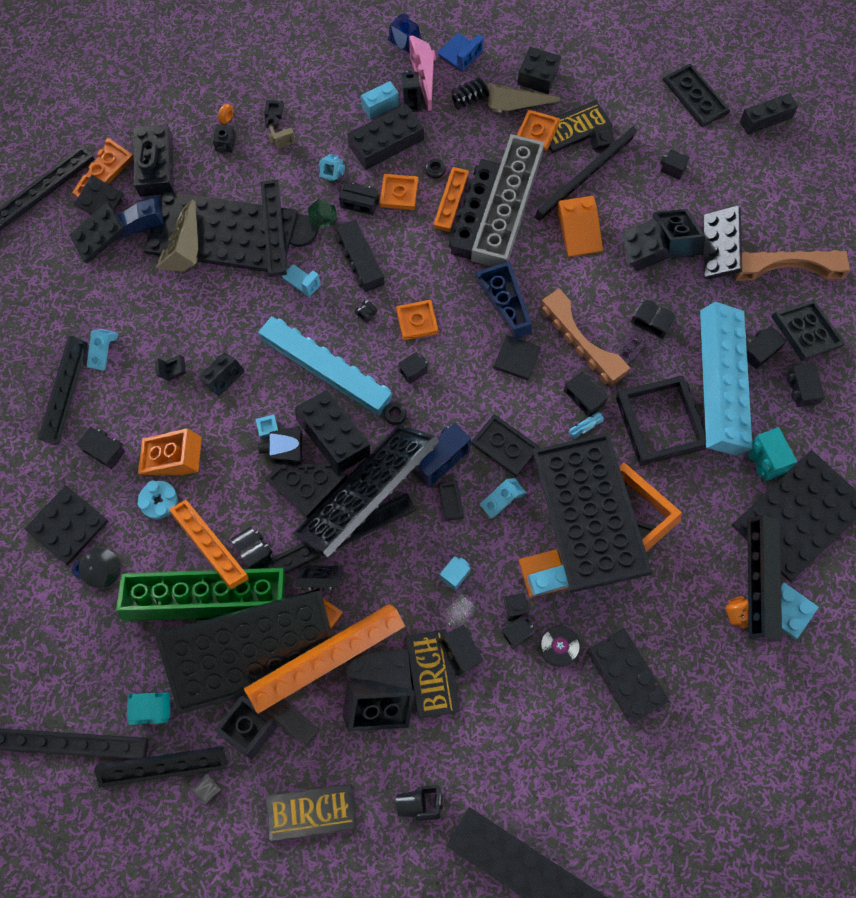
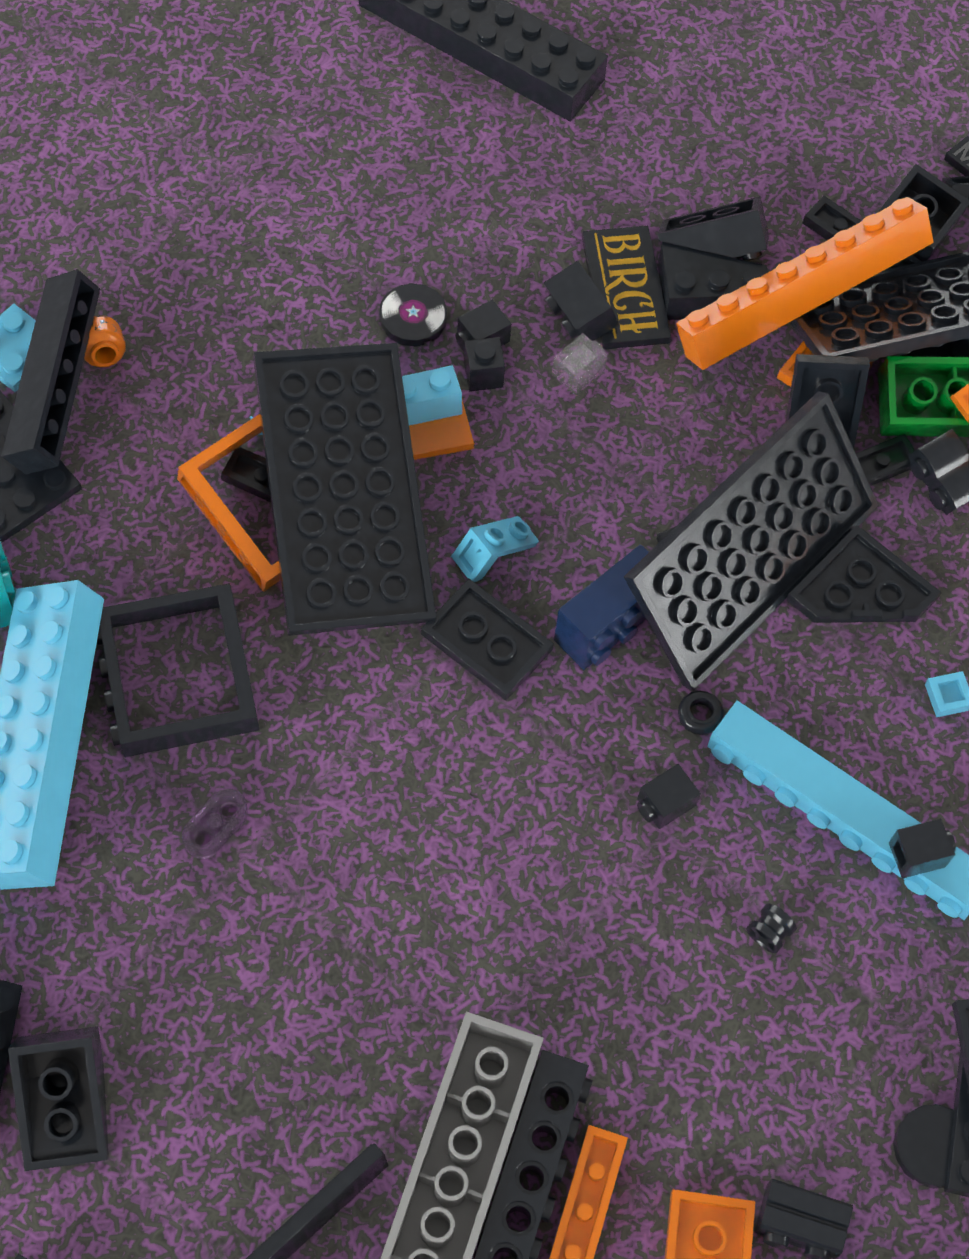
camera: 175 degrees right, 5 degrees down
black torso [258,426,302,466] -> none
black tile [266,784,356,841] -> none
medium azure bracket [282,265,321,297] -> none
black brick [295,390,370,474] -> none
clear green brick [308,199,337,229] -> none
black brick [335,219,385,292] -> none
orange tile [396,300,439,341] -> none
black piece [396,785,443,821] -> none
black tile [438,480,464,521] -> none
medium azure brick [440,556,470,591] -> none
dark blue wedge [475,261,533,338] -> none
black tile [494,335,541,380] -> none
nougat arch [541,289,630,388] -> none
orange slope [557,196,603,257] -> none
black brick [564,371,608,417] -> none
medium azure axle [569,412,604,439] -> none
black piece [586,628,670,725] -> none
black brick [621,218,670,271] -> none
black brick [631,299,675,339] -> none
none -> black brick [889,819,956,879]

